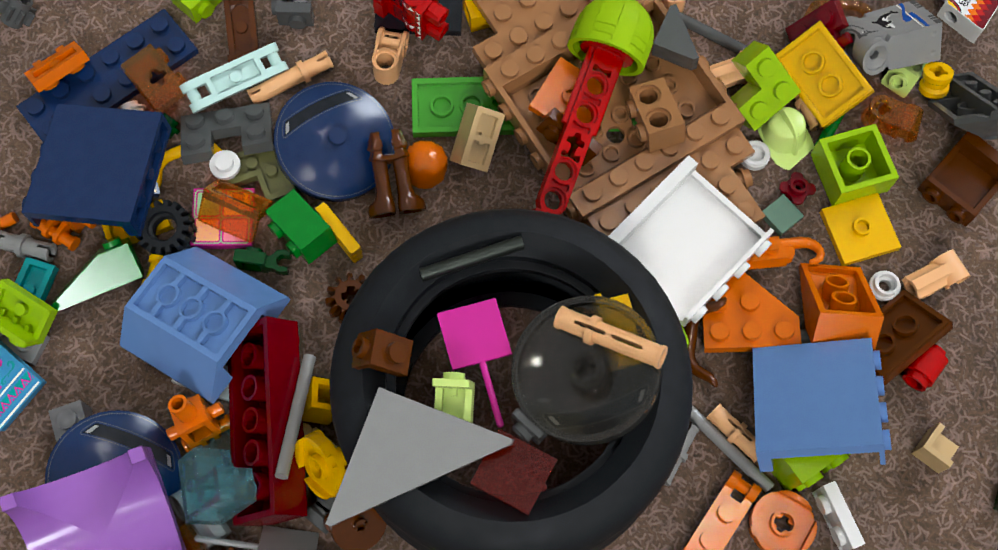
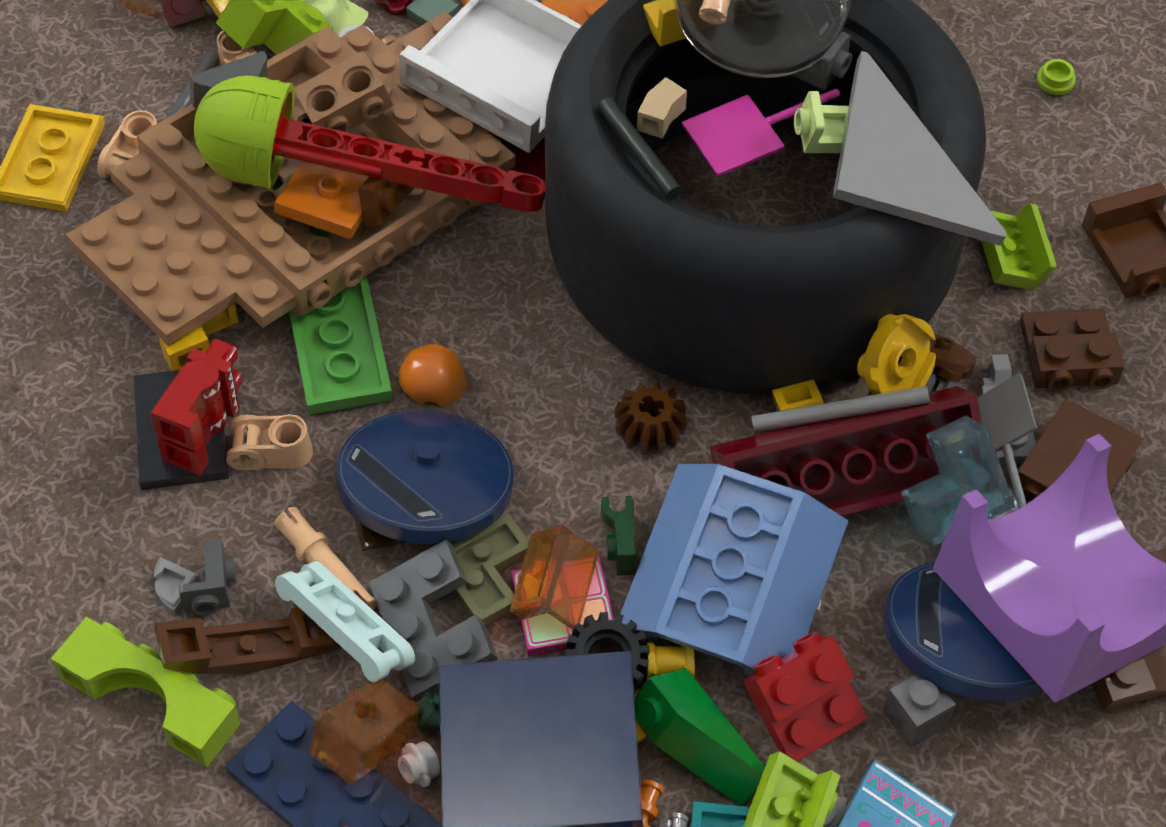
camera: 100 degrees left, 15 degrees down
orange piece [166,394,230,453] -> none
white plate [209,150,241,180] -> none
green brick [265,189,338,264] -> none
yellow tile [315,202,363,263] -> none
reddish brown bracket [351,328,413,377] -> none
reddish brown piece [367,129,426,219] -> none
tan hinge [450,103,505,172] -> none
clear red piece [470,429,558,516] -> none
none -> tan piece [637,77,687,139]
none -> red plate [743,632,868,761]

